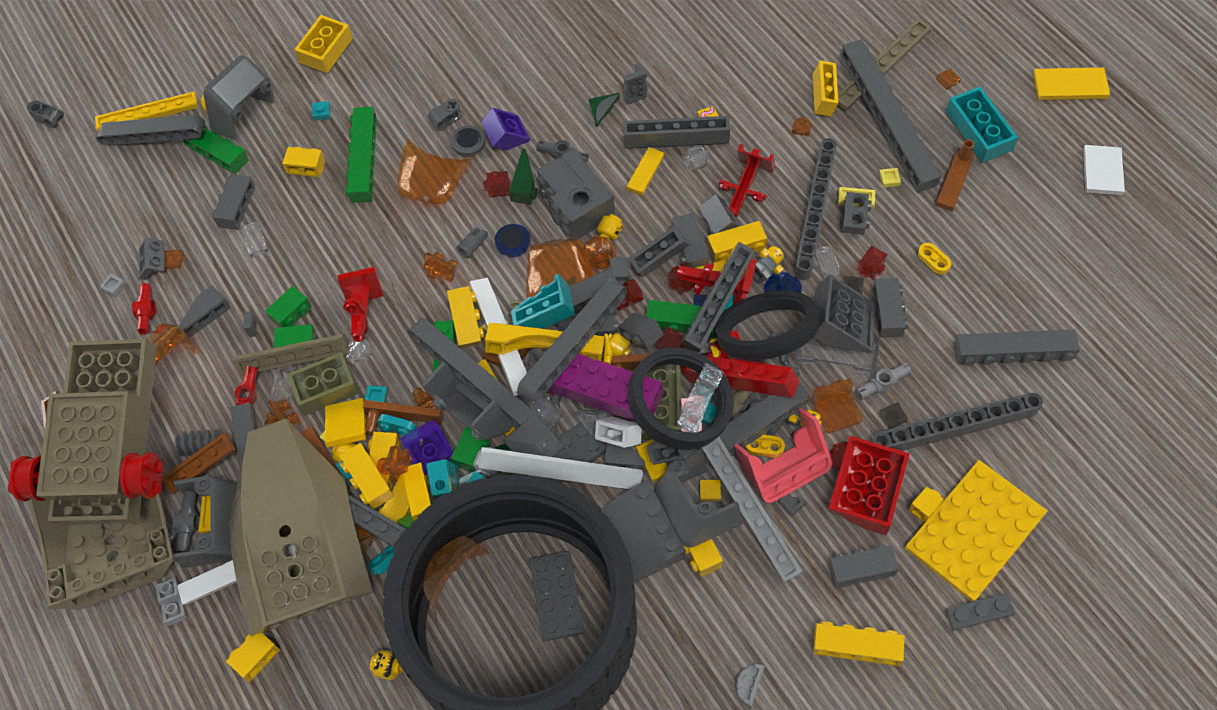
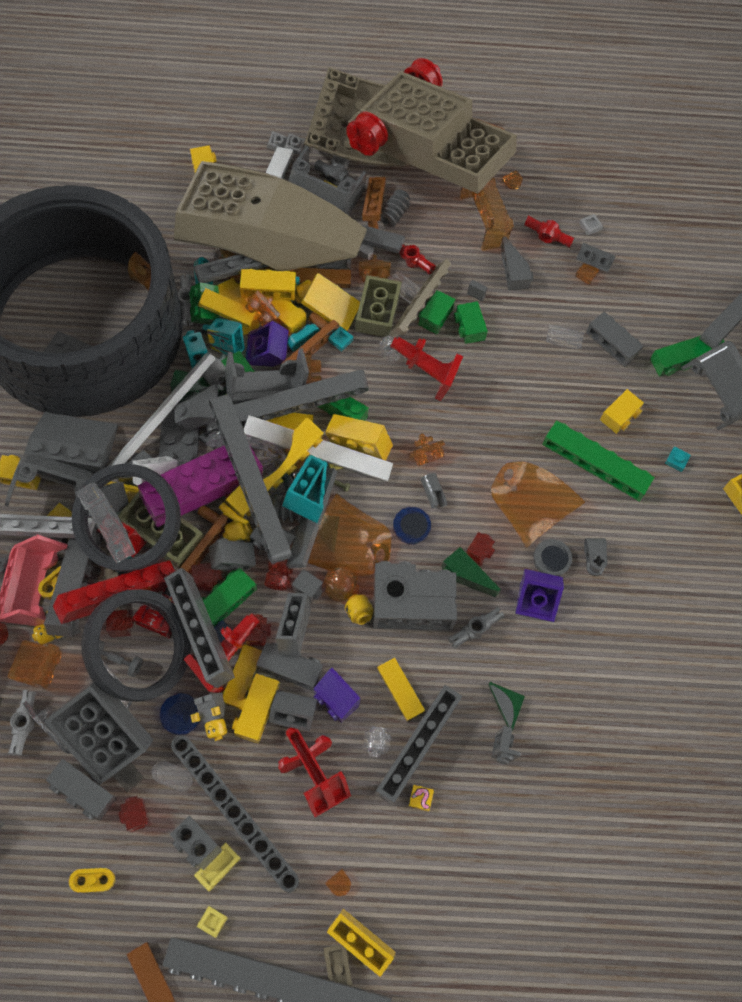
camera: 115 degrees right, 5 degrees up
none -> dark purple slope [313,668,360,723]

